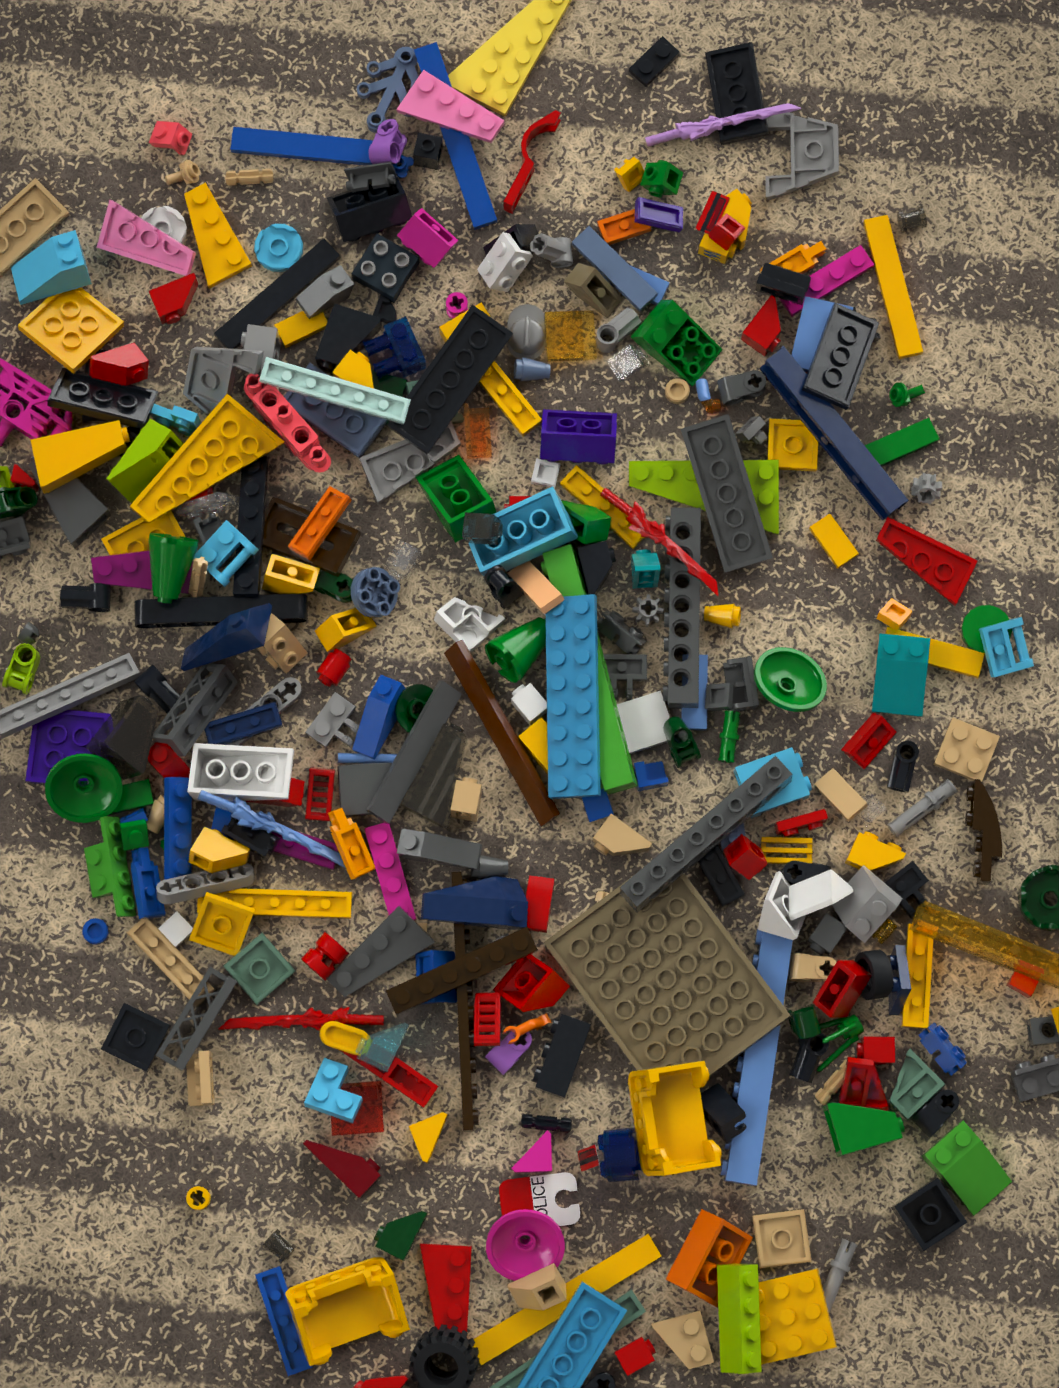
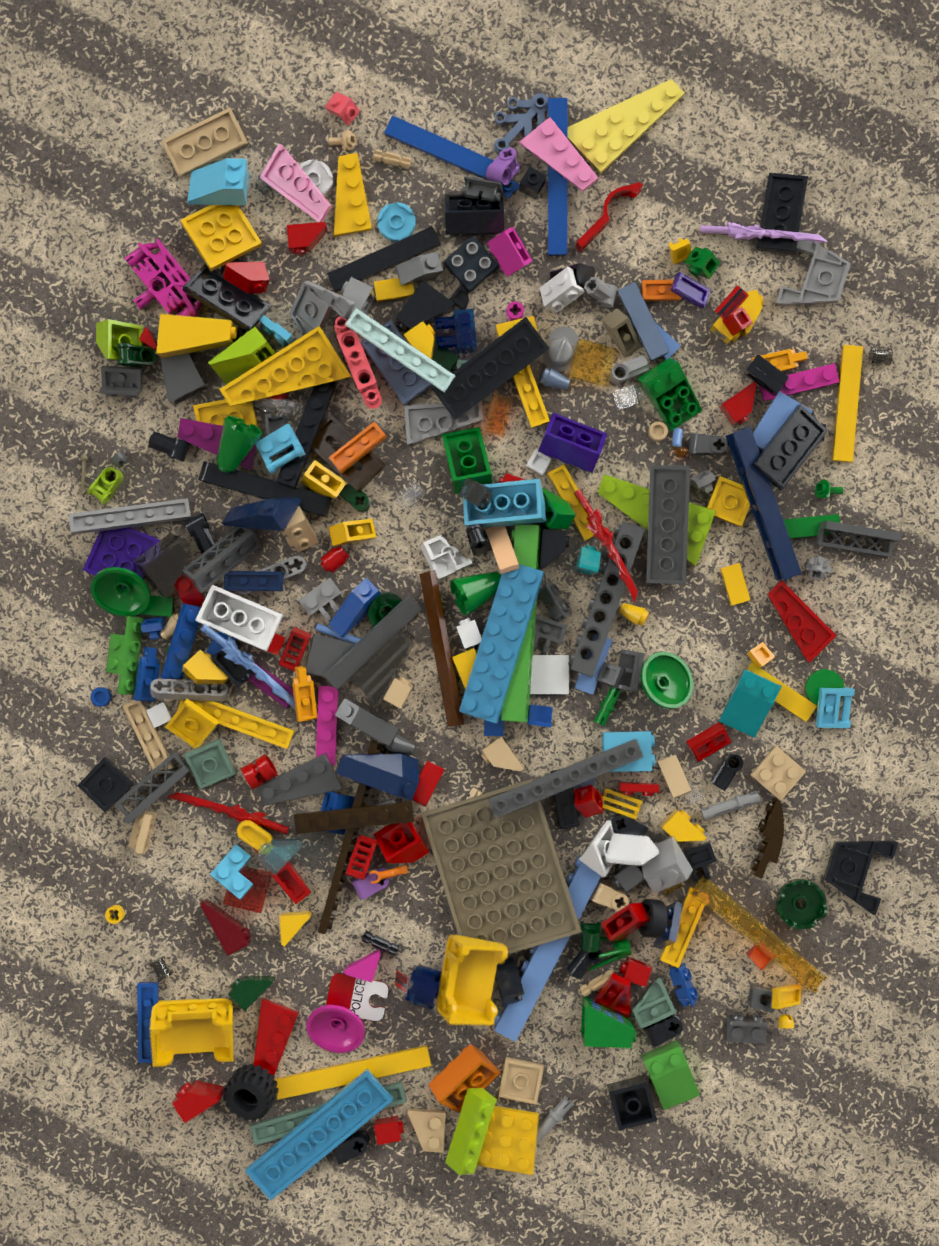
camera: 20 degrees right, 10 degrees up
green plate [120,819,149,850] -> none
tan axle [189,557,208,597] -> none
sand blue tile [351,567,400,618] -> none
tan slope [507,1263,567,1310] -> none
black brick [532,1014,591,1099] -> none
black plate [629,36,680,87] -> none
light grey gear [632,594,664,627] -> none
dark green piece [663,717,701,768] -> none
none -> dark grey fence [816,521,901,557]

